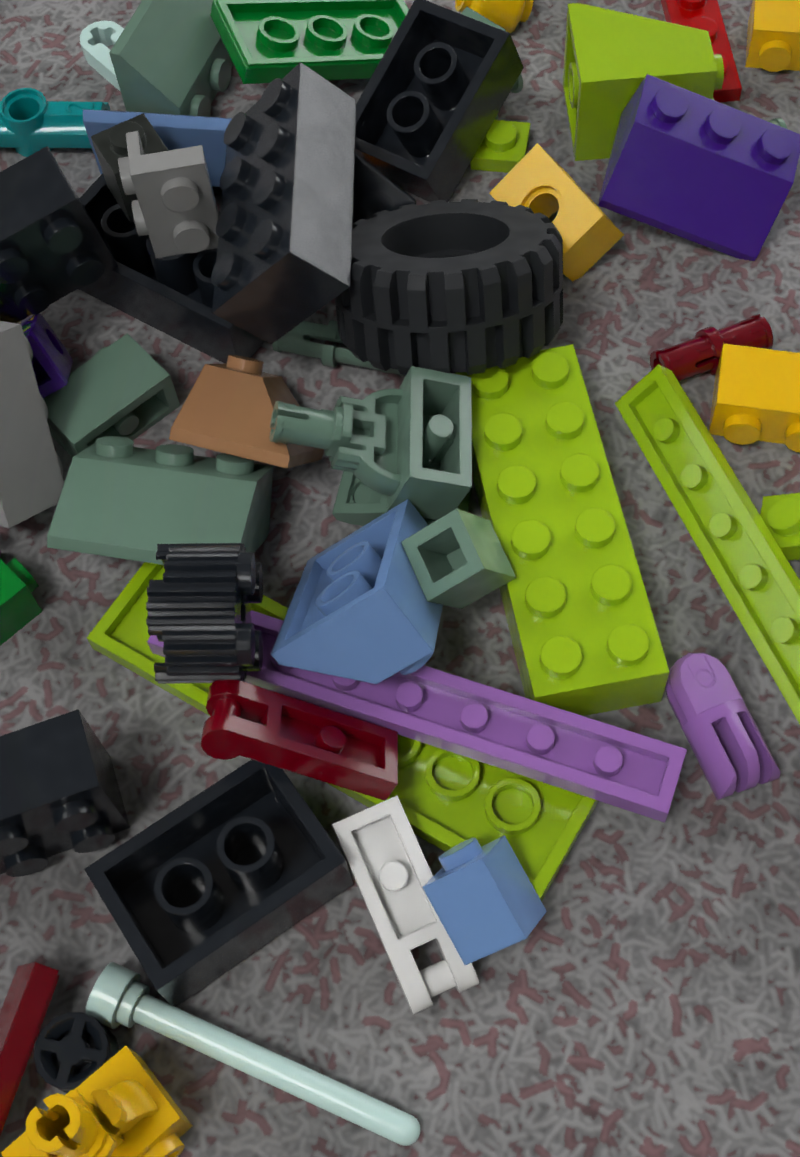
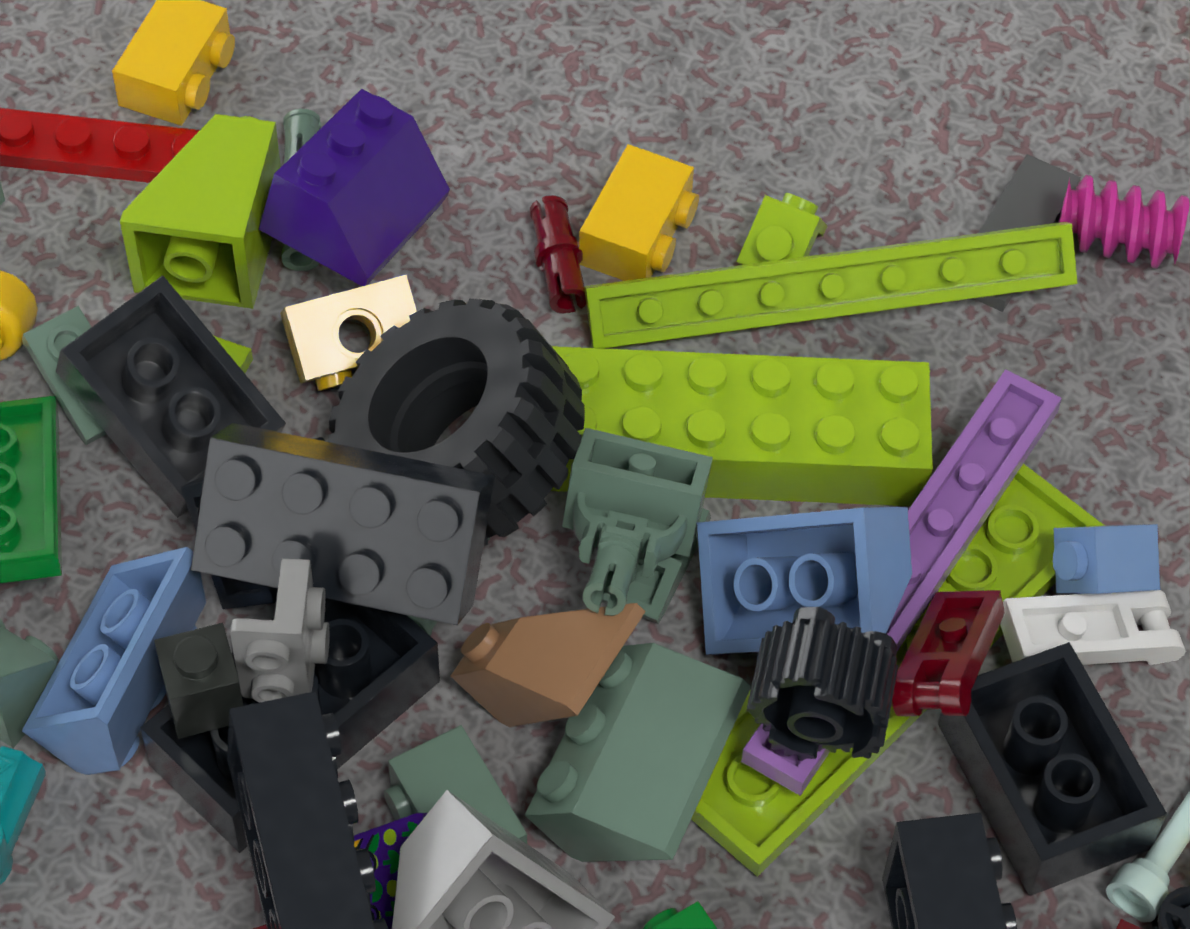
camera: 85 degrees left, 5 degrees down
sand green brick [401,508,516,609] -> none
medium lavender arm [665,652,781,800] -> none

